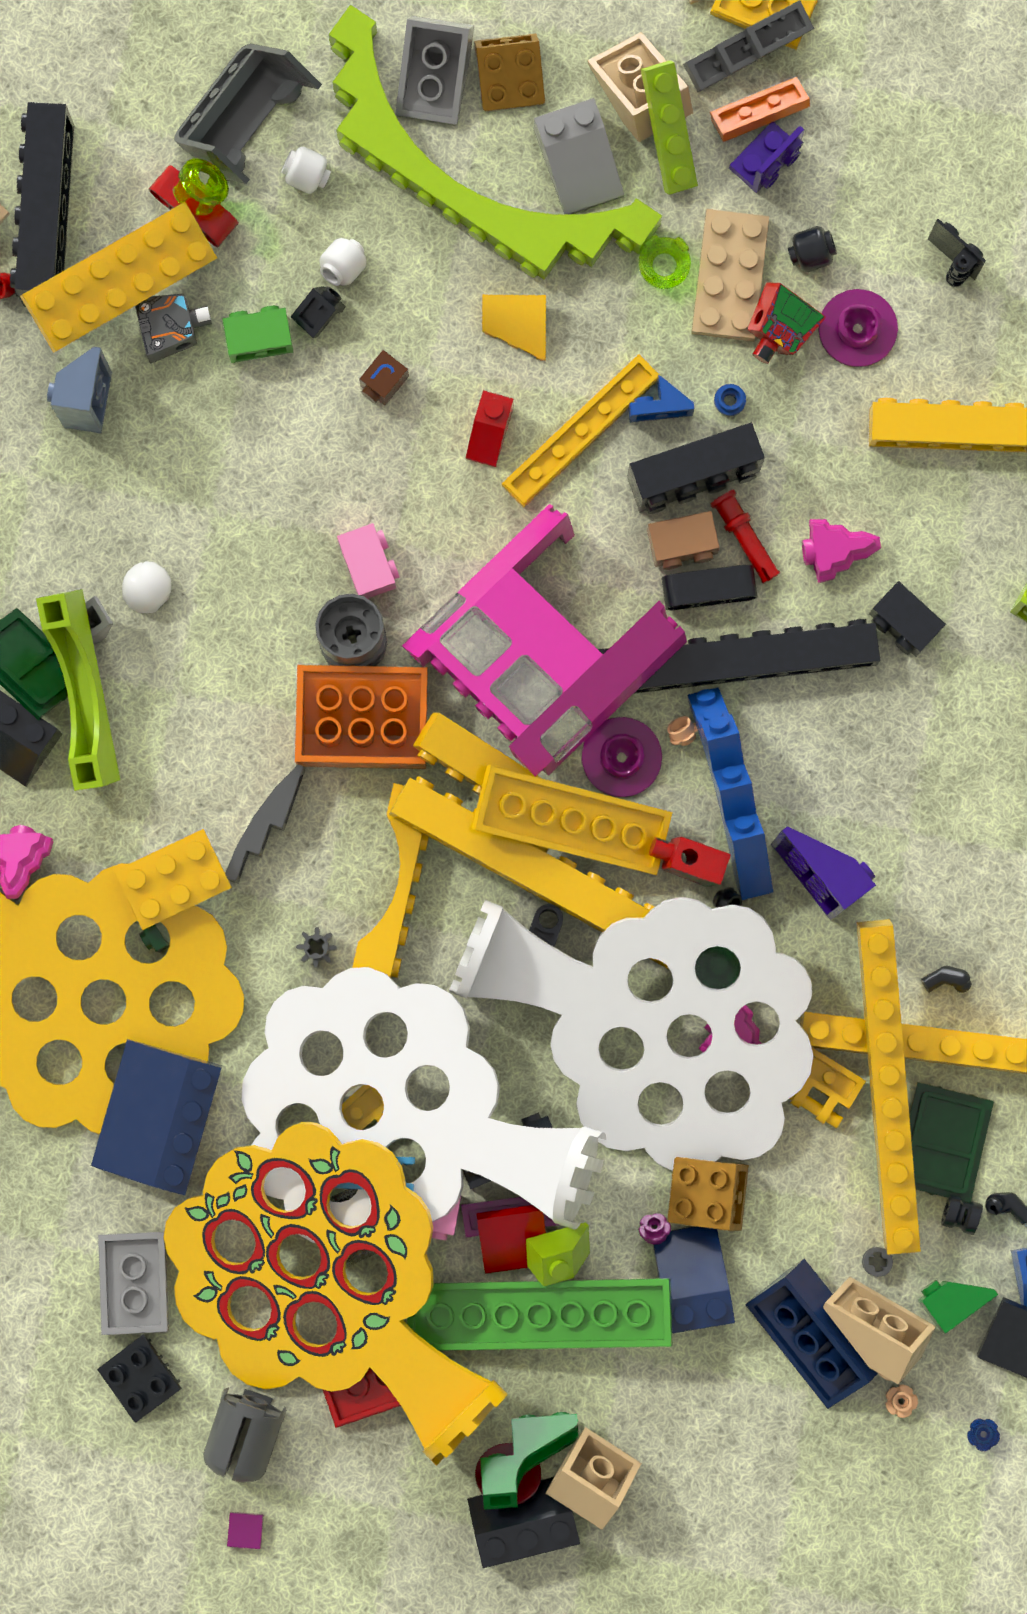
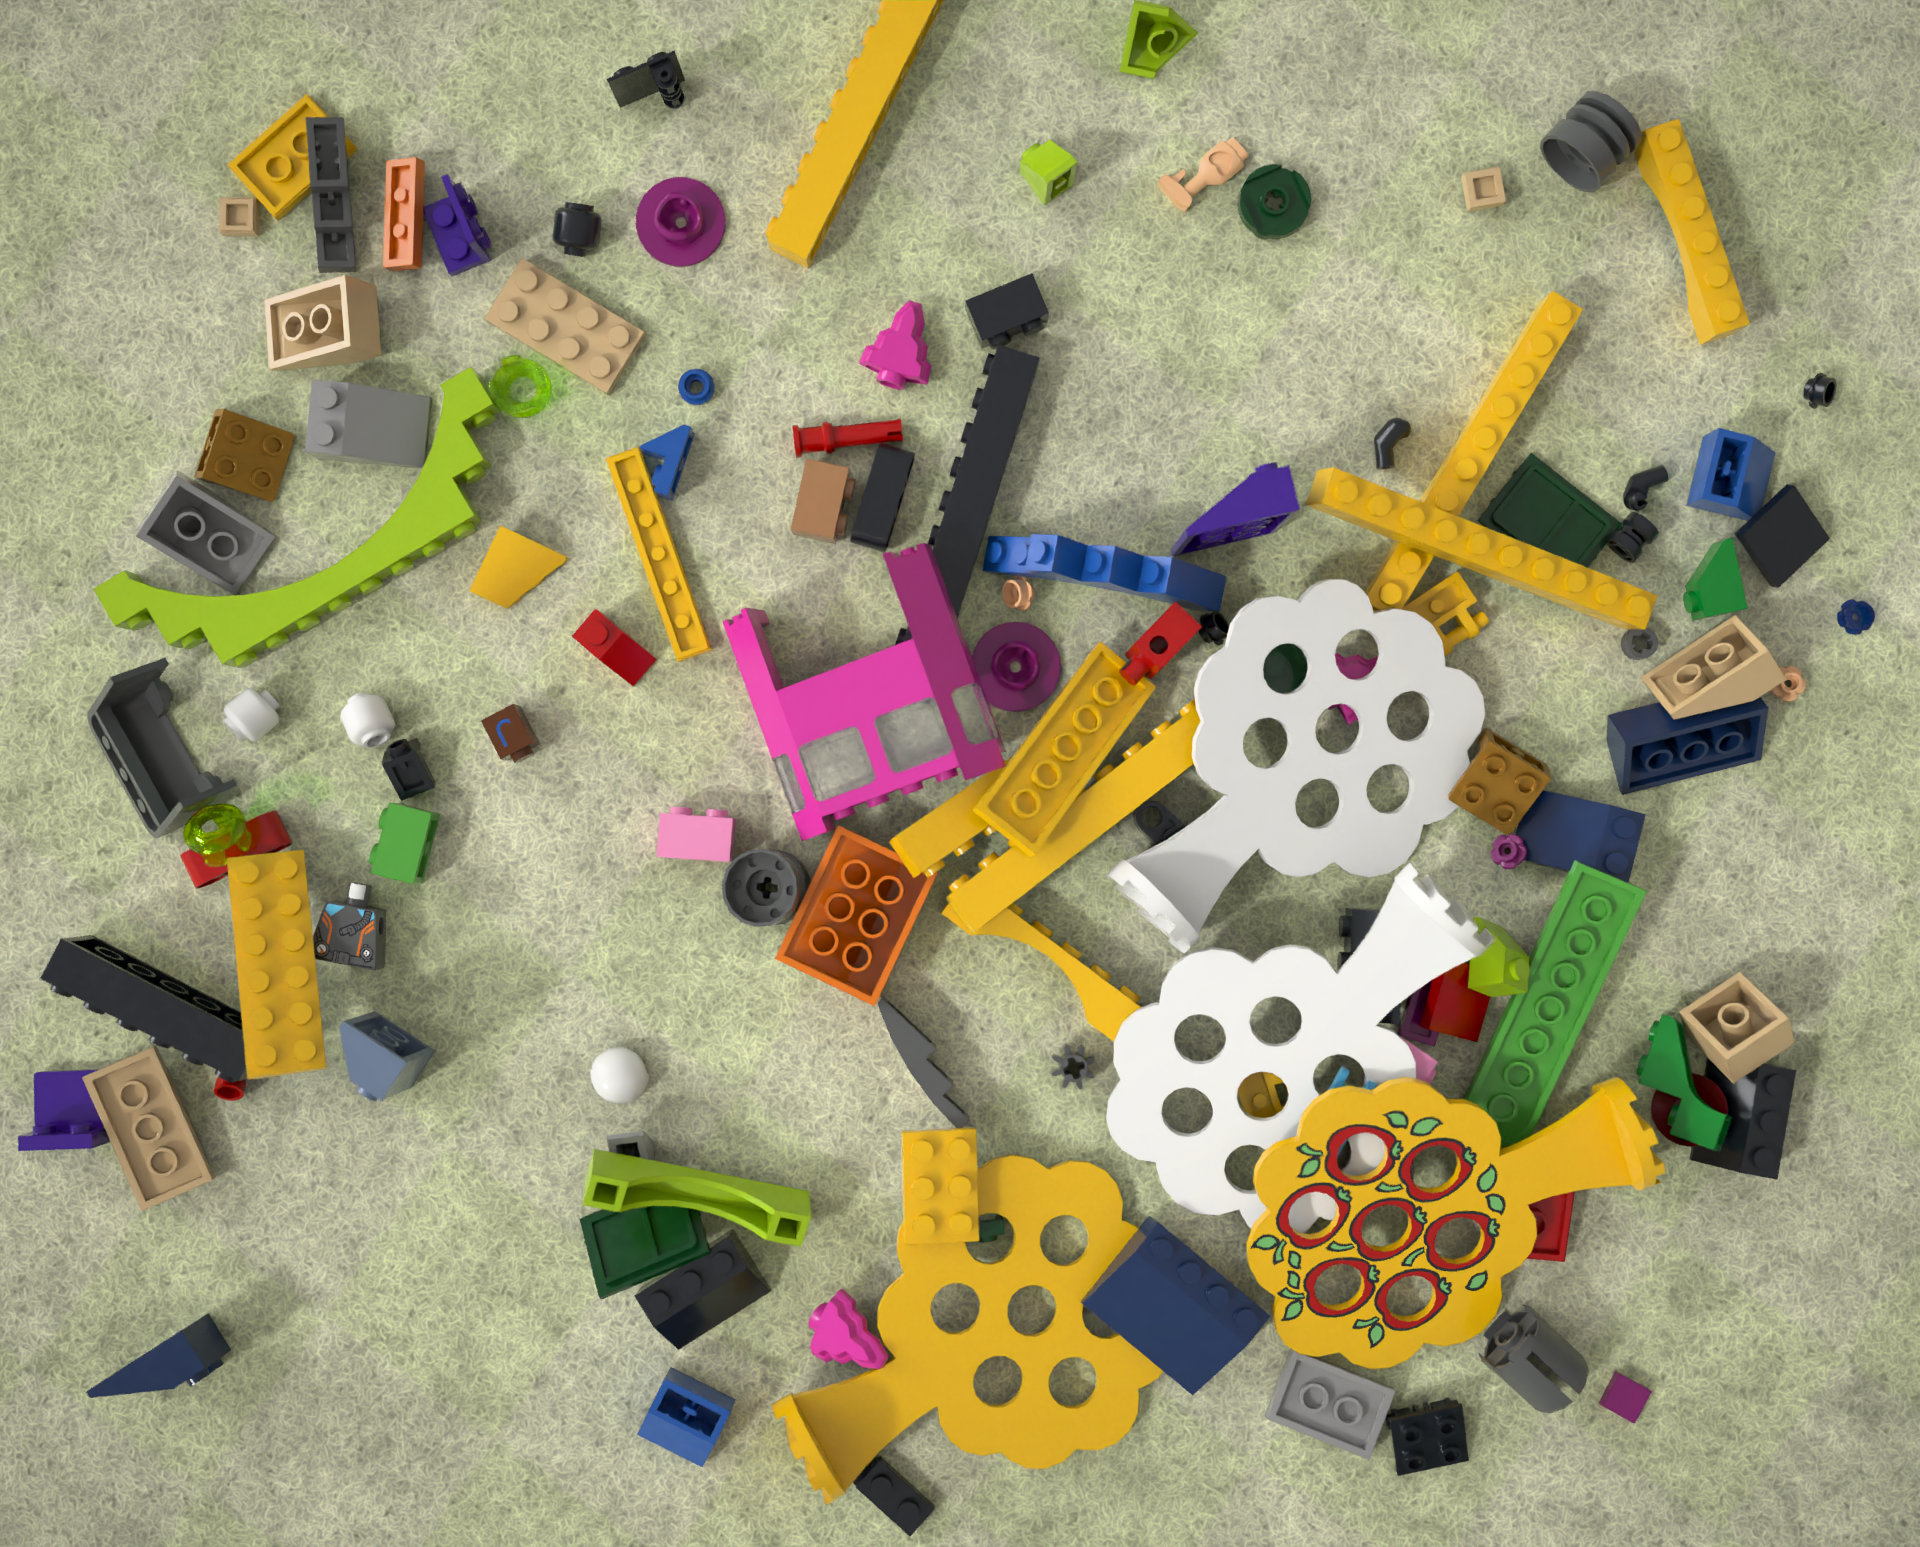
camera: 65 degrees left, 5 degrees up
black brick [627,422,765,514] -> none
lime plate [641,60,698,195] -> none
torso [748,282,826,364] -> none

